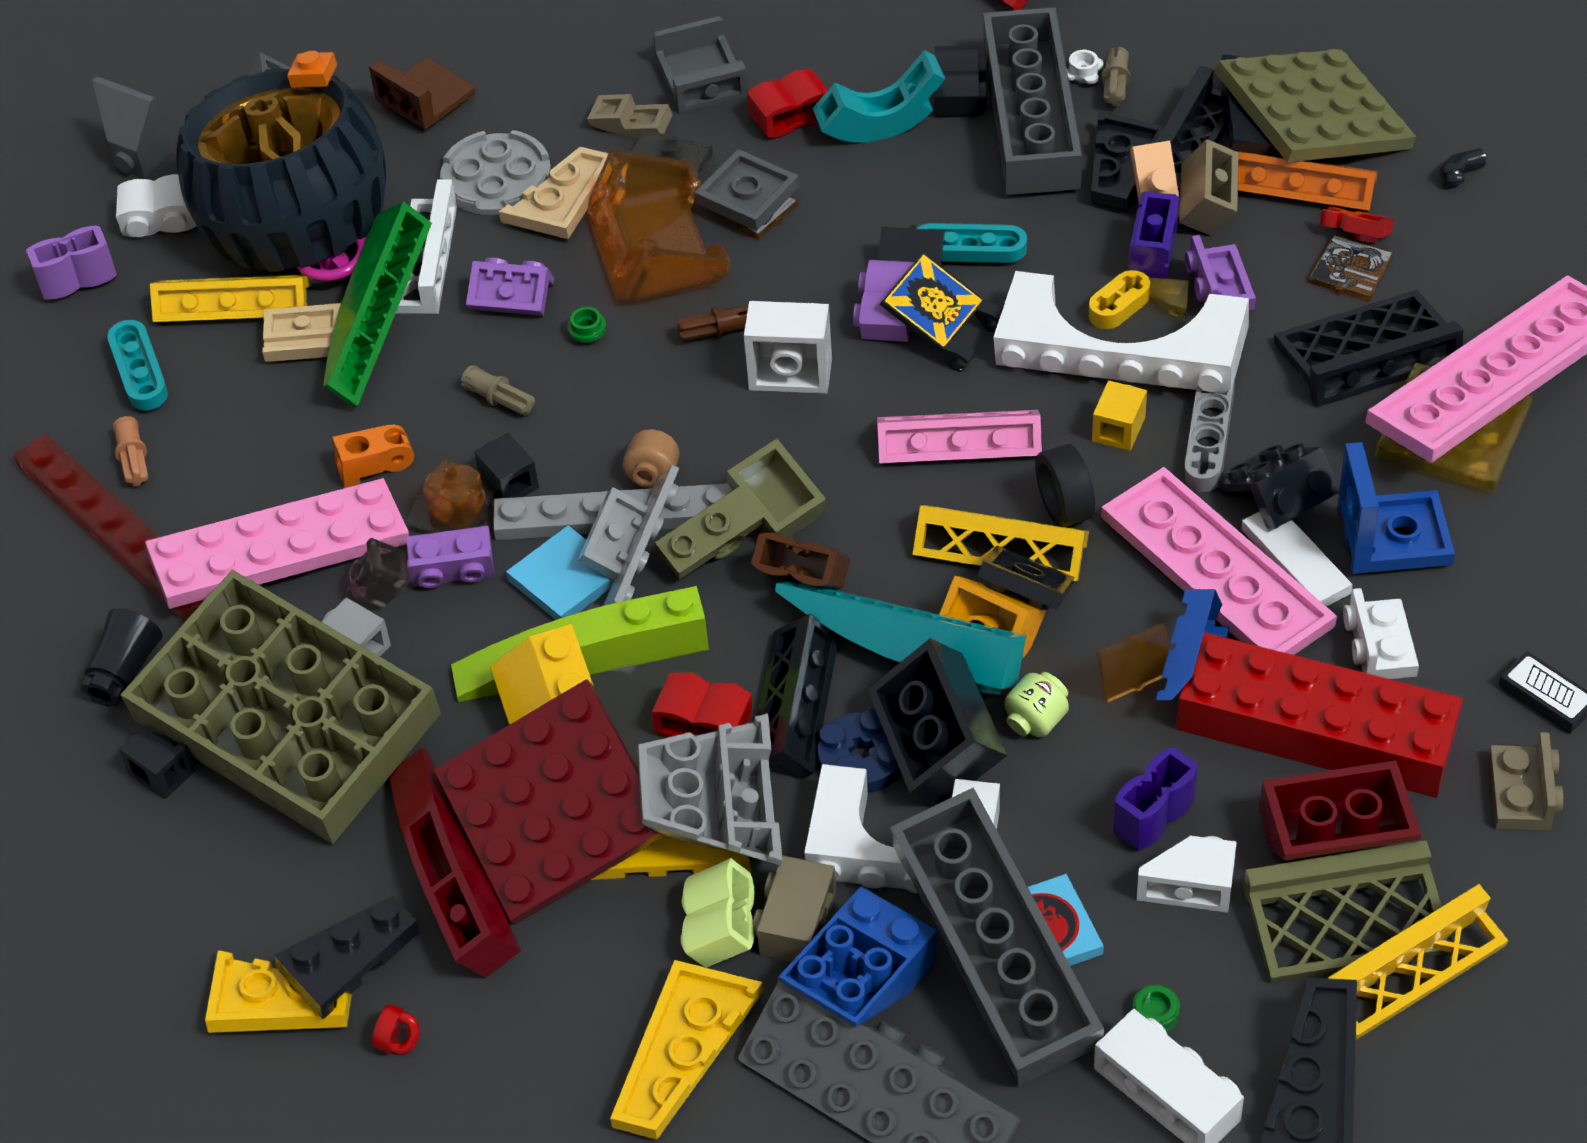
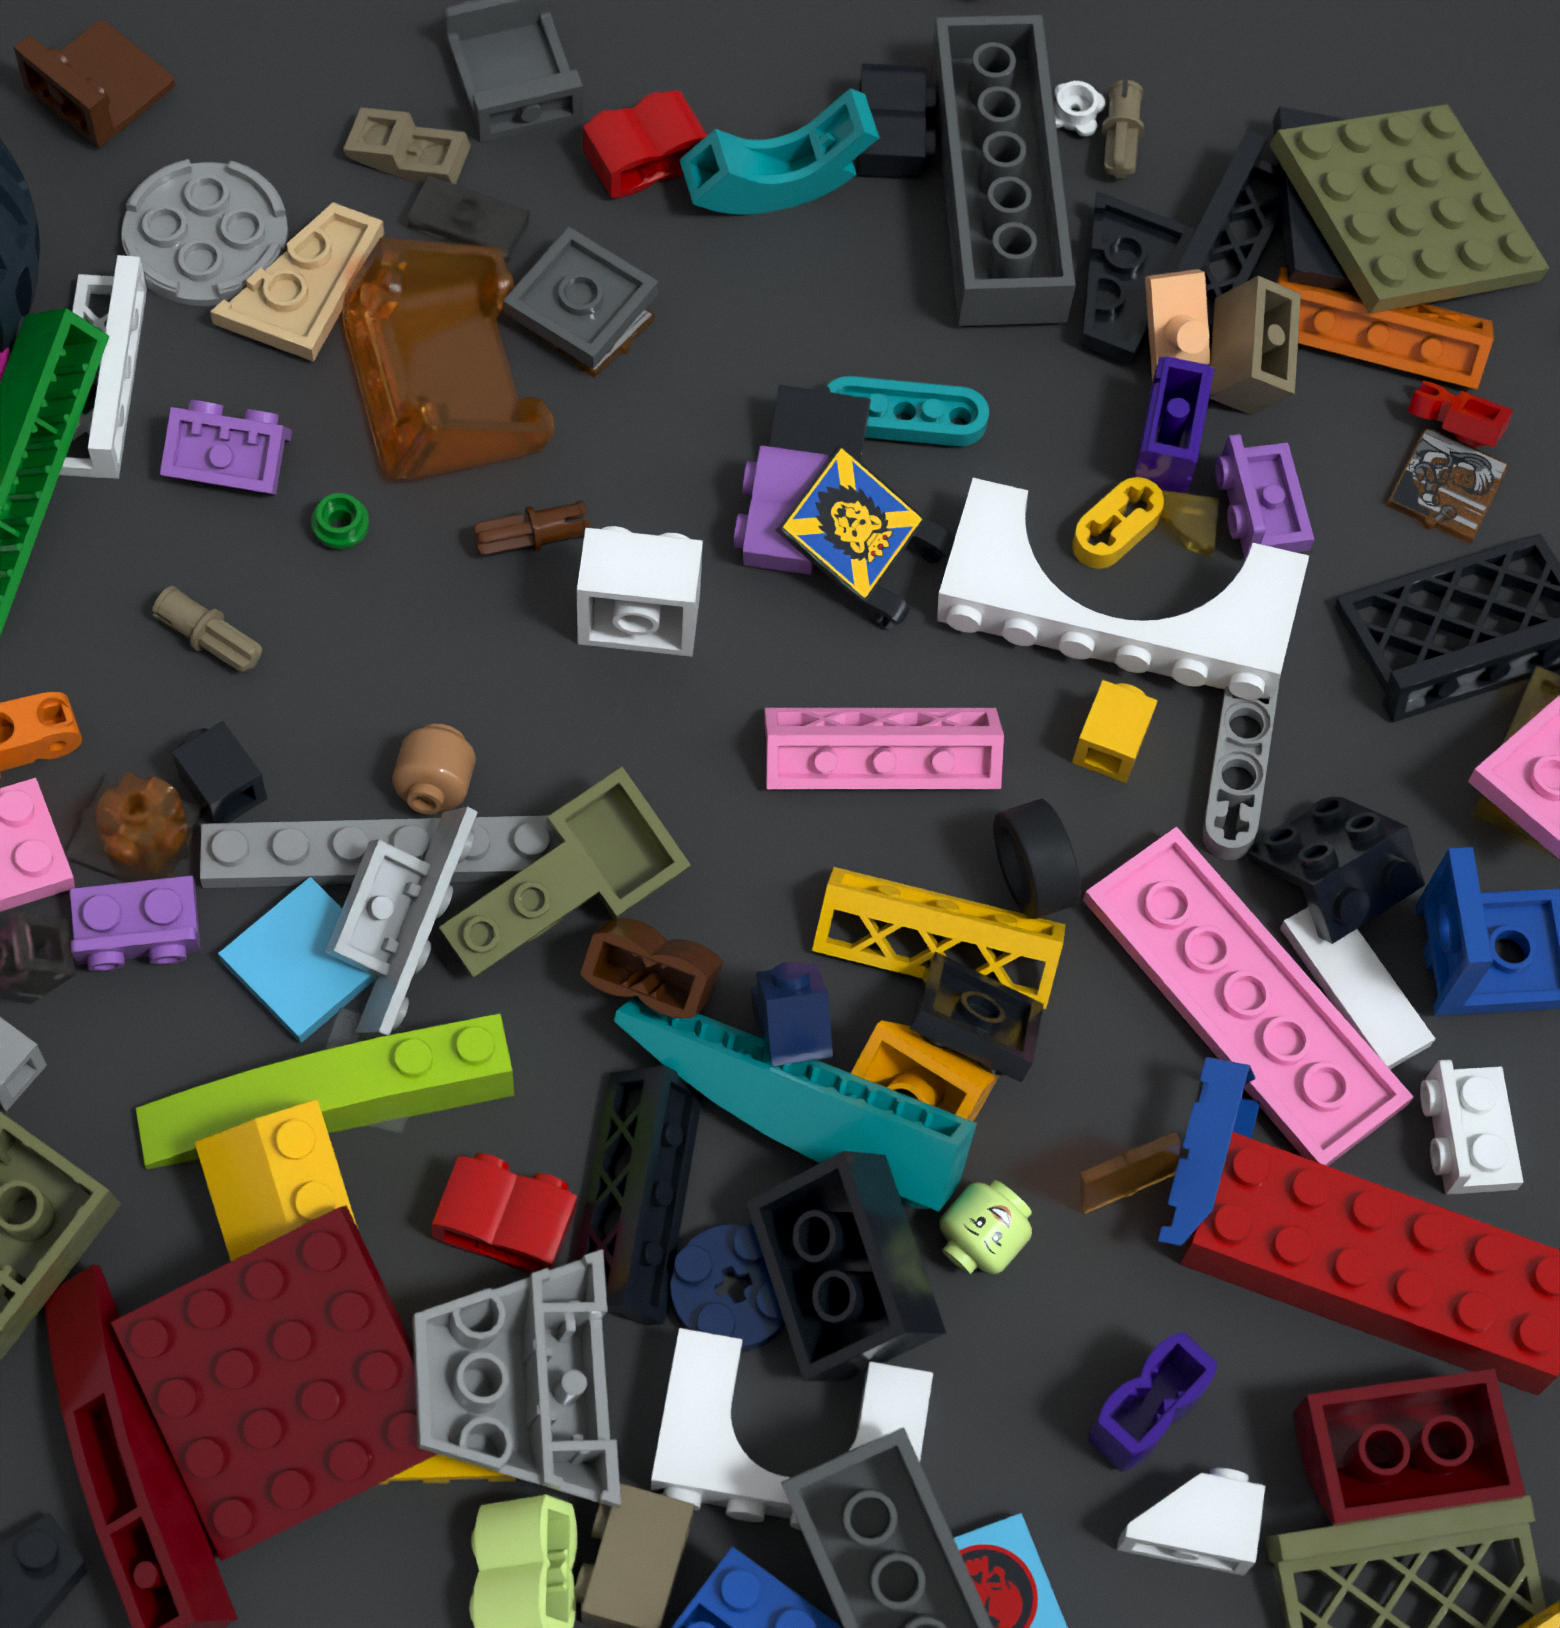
camera: 10 degrees left, 15 degrees up
none -> dark blue arch [751,962,833,1066]

